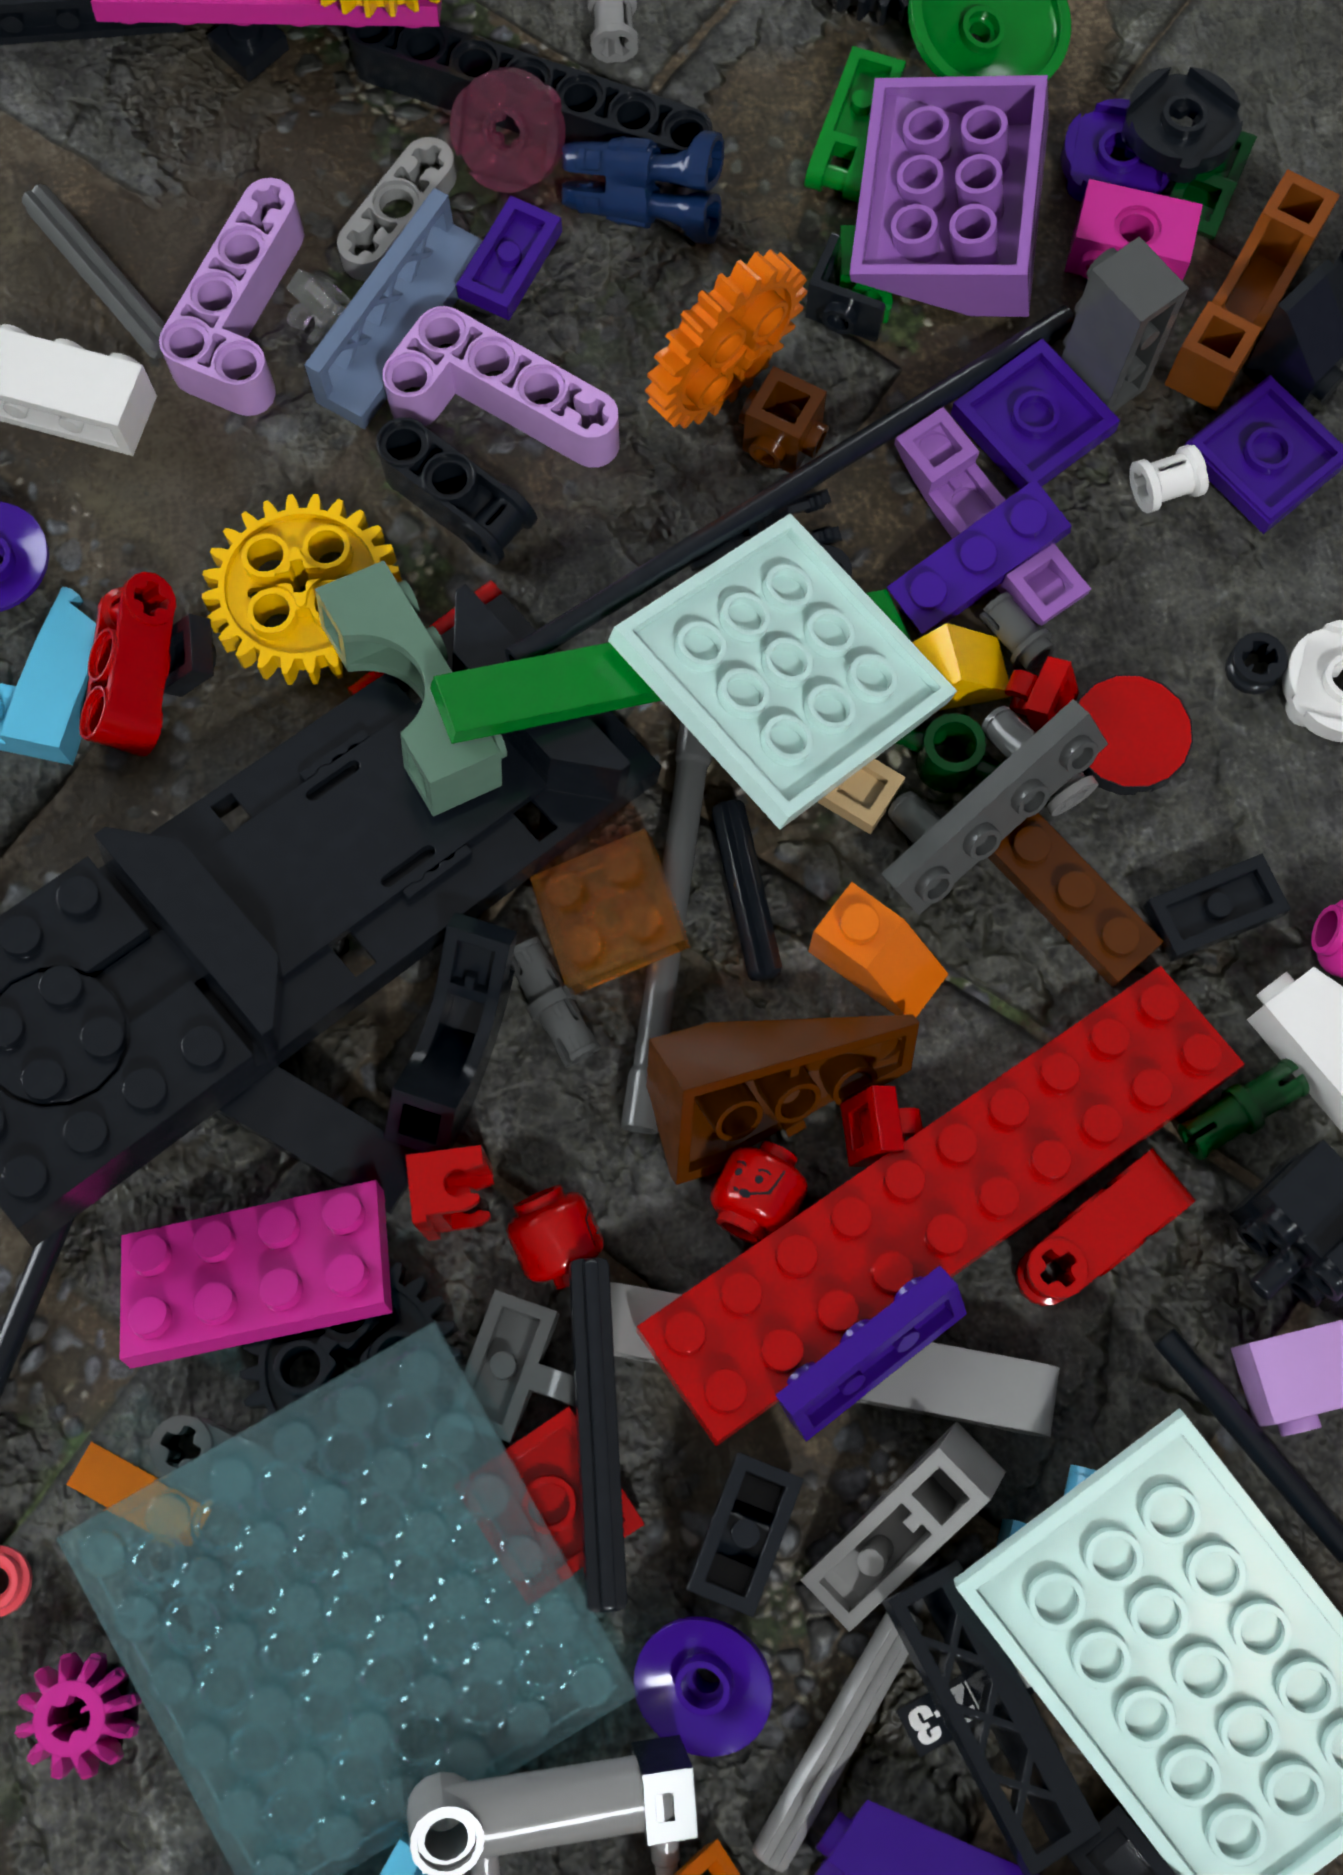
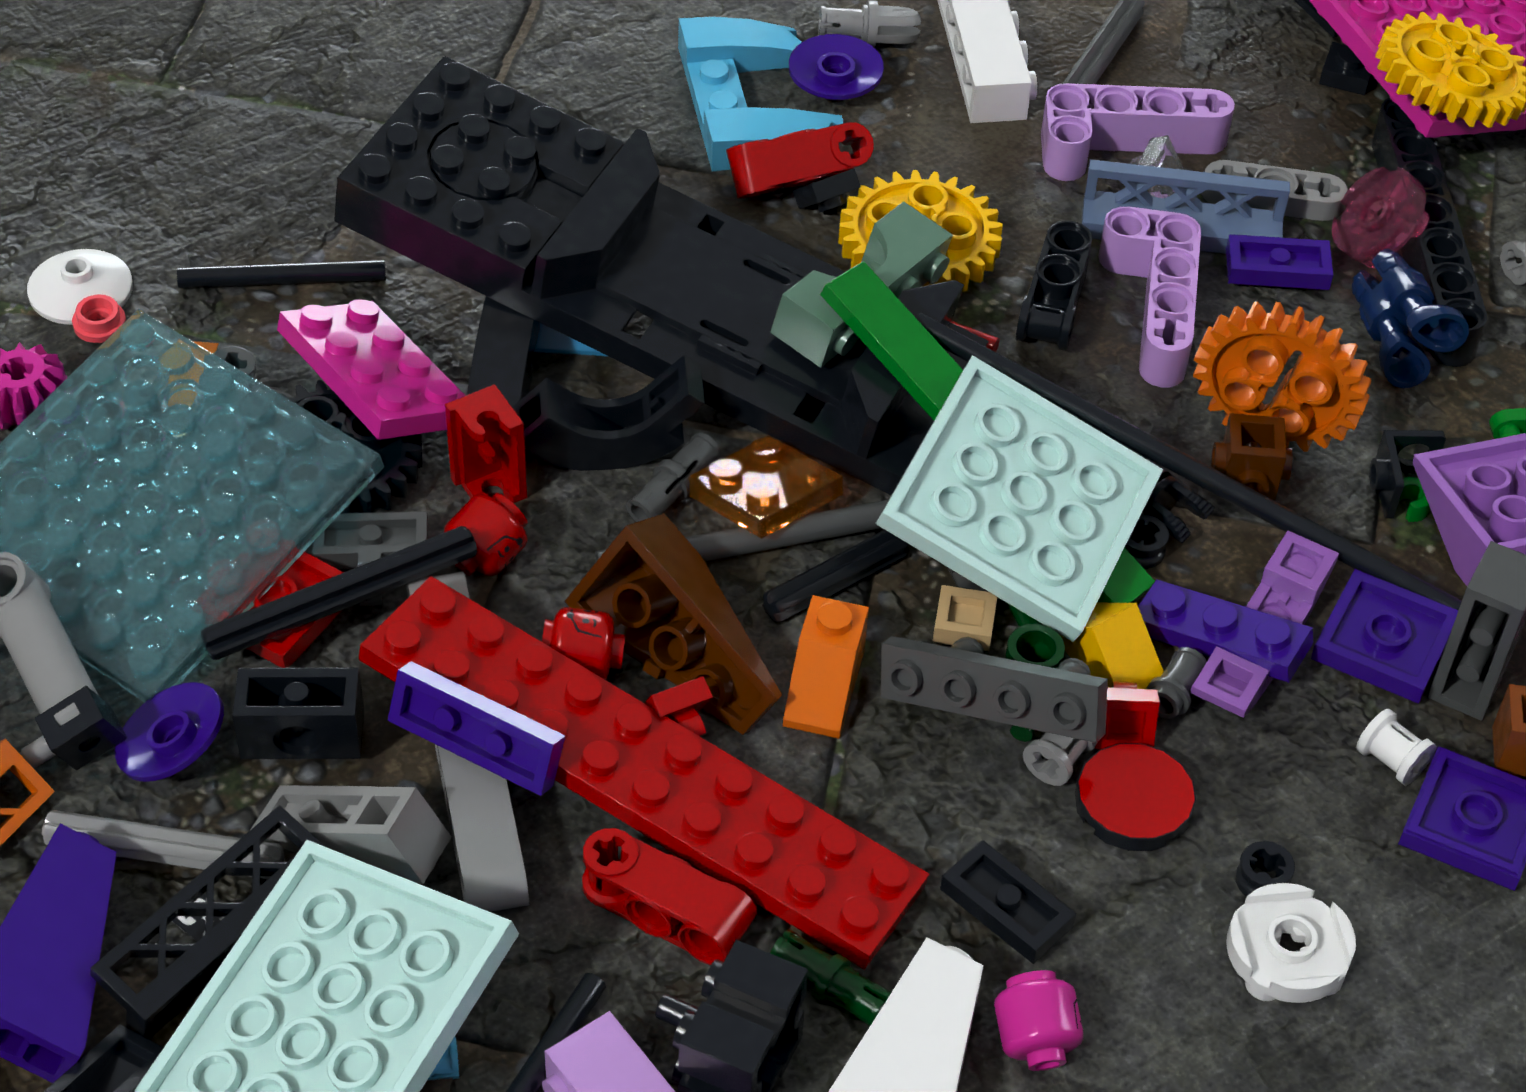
camera: 65 degrees right, 25 degrees down
reddish brown plate [988,813,1164,988] -> none

